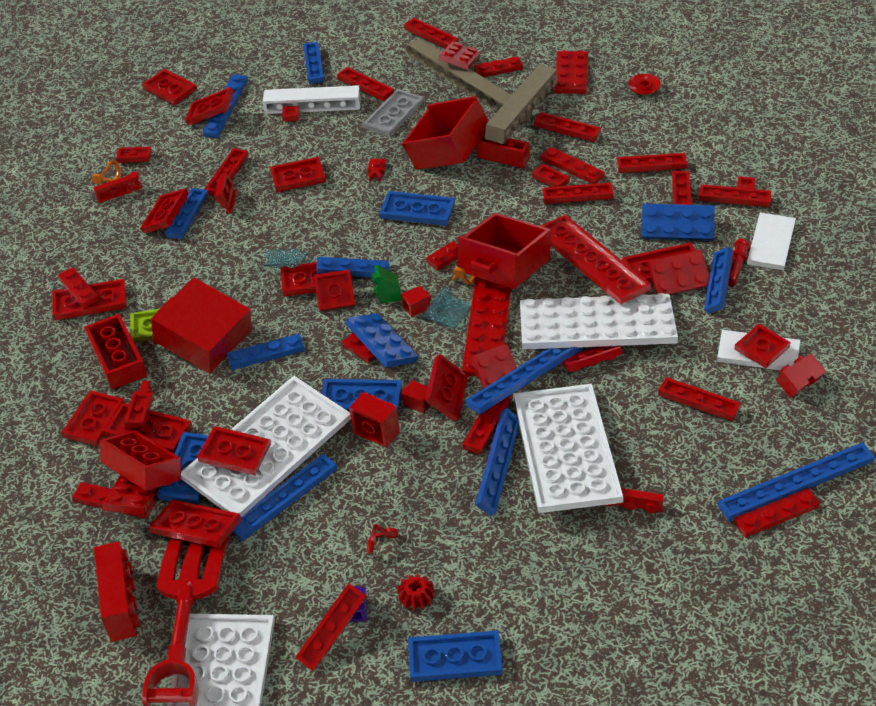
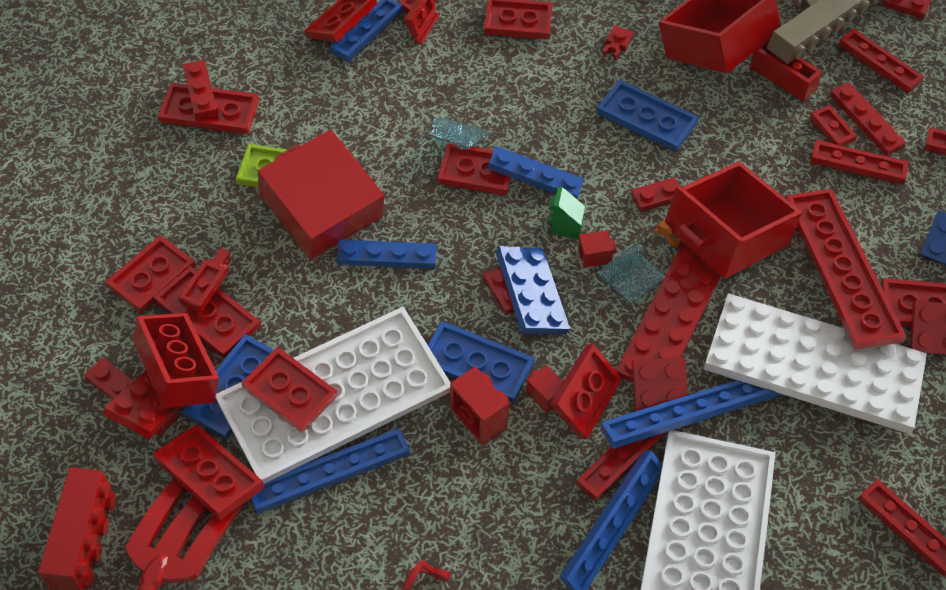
camera: 15 degrees right, 10 degrees up
red brick [84,313,147,390] -> none
red plate [313,270,355,312] -> none
red plate [562,346,622,372] -> none

